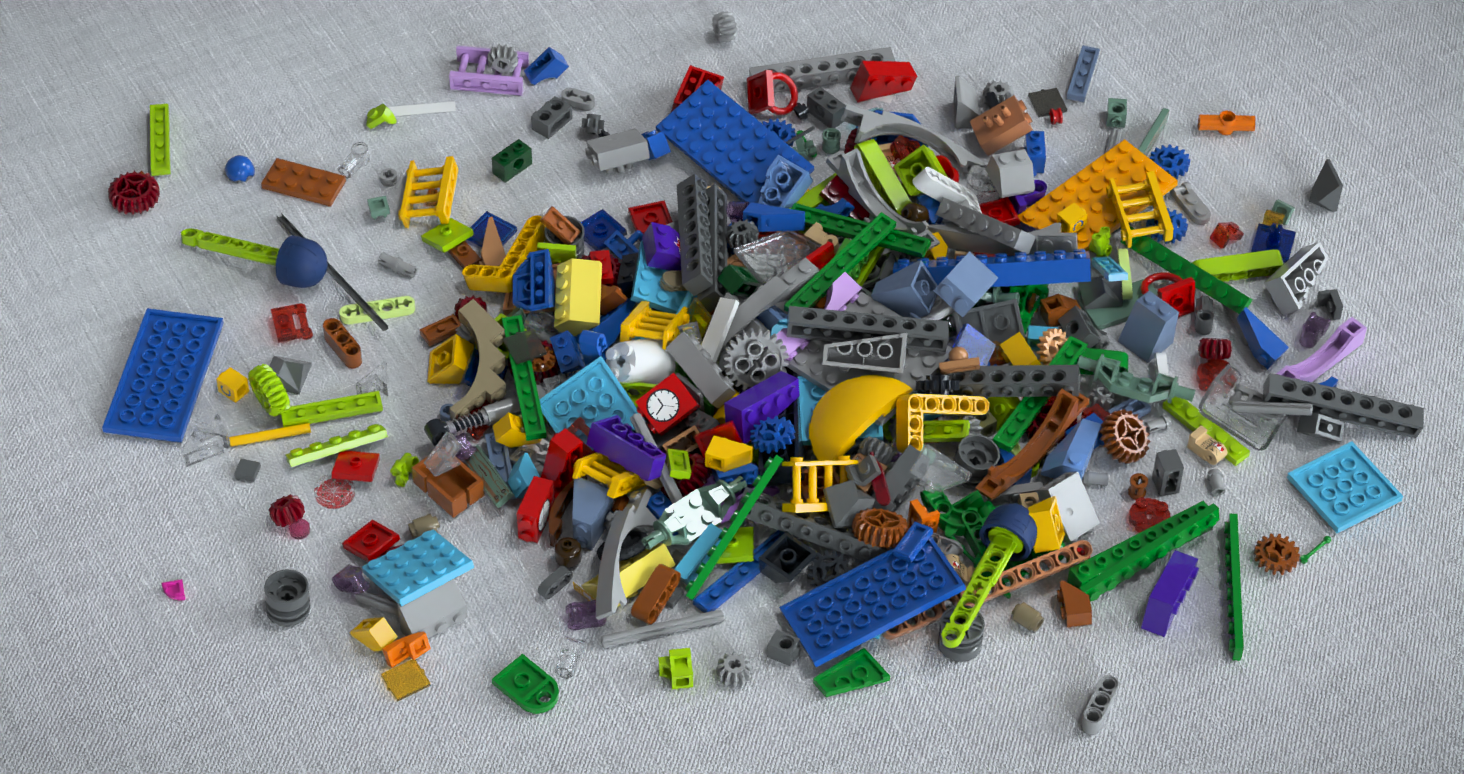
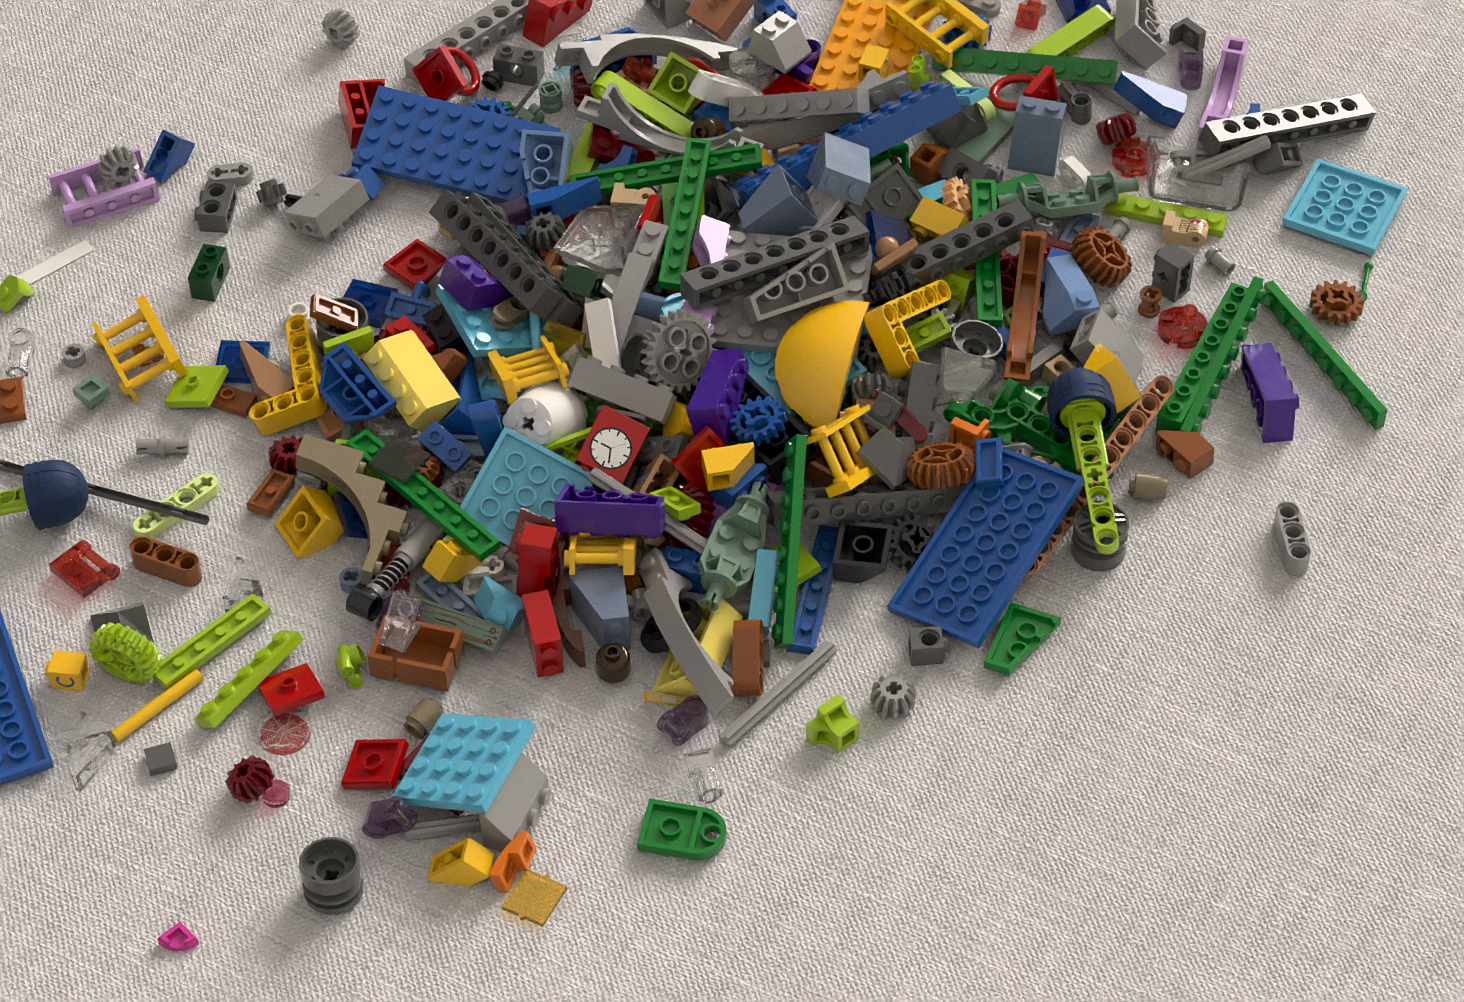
camera: 30 degrees left, 0 degrees up
dark grey beam [538,566,573,599] -> none

